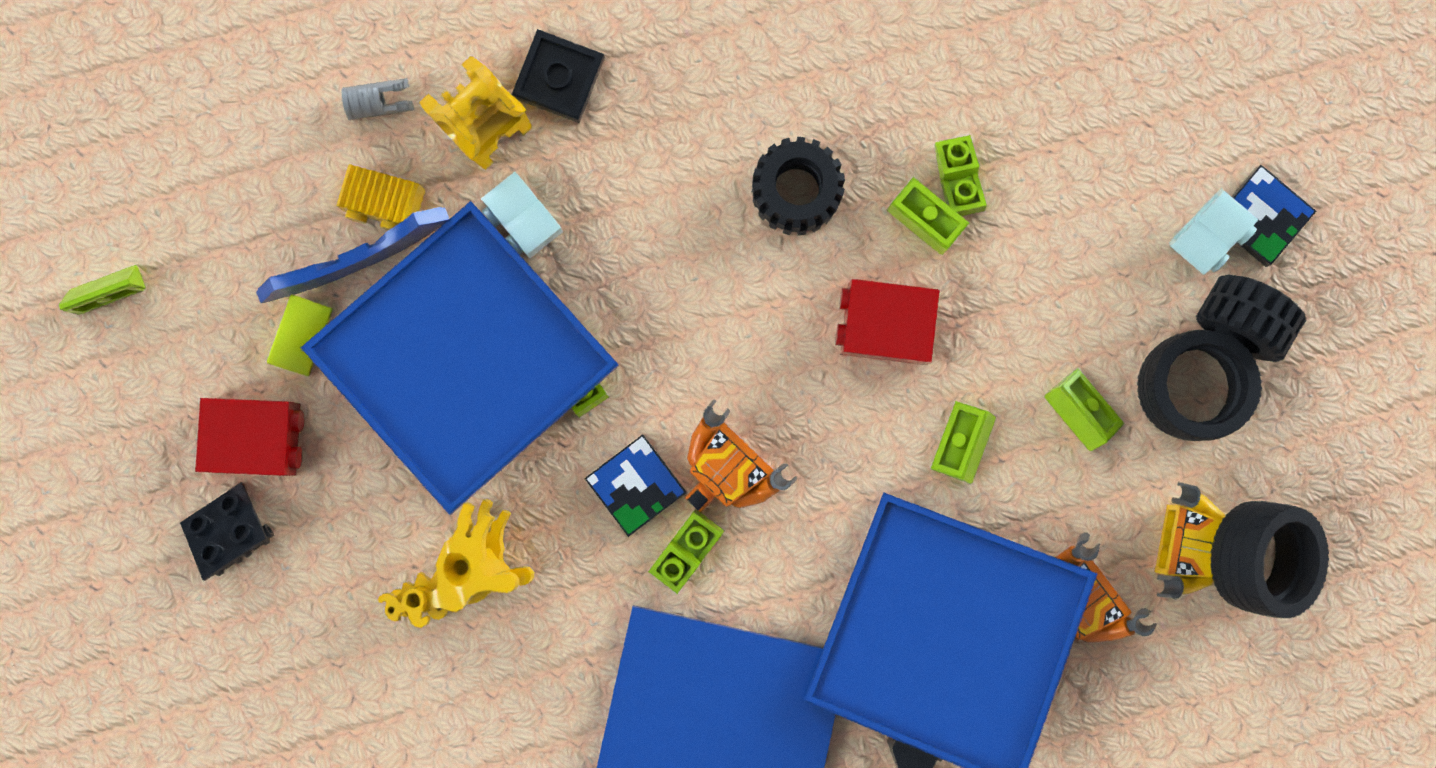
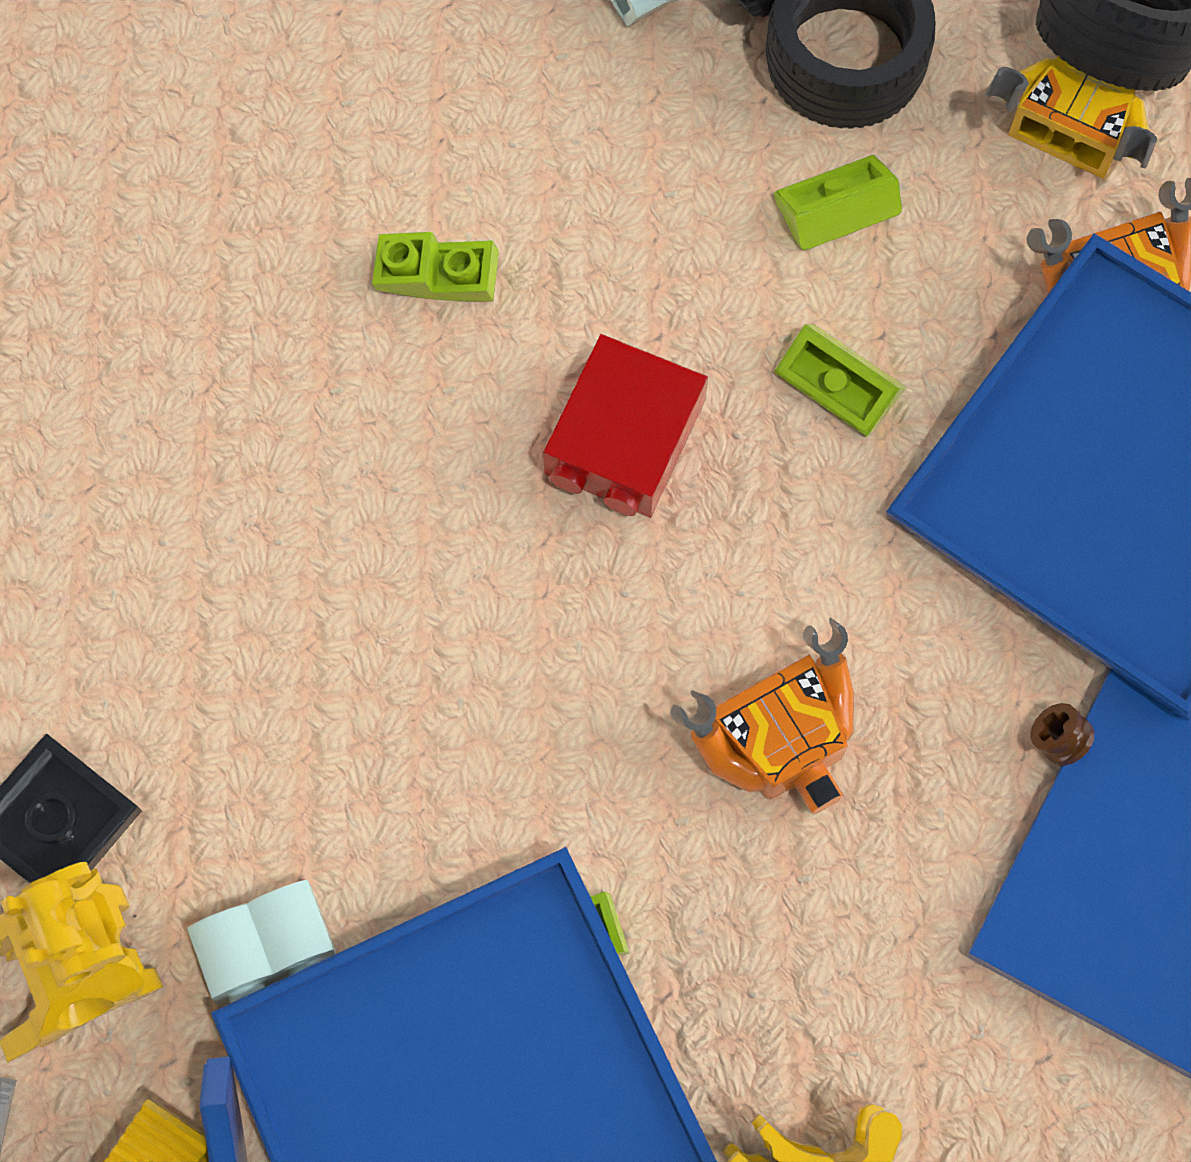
camera: 70 degrees left, 15 degrees down
tile [584,434,687,537] -> none
lime slope [648,509,725,594] -> none
black tyre [752,137,845,236] -> none
lime slope [887,177,969,255] -> none
none -> reddish brown bush [1030,703,1095,766]

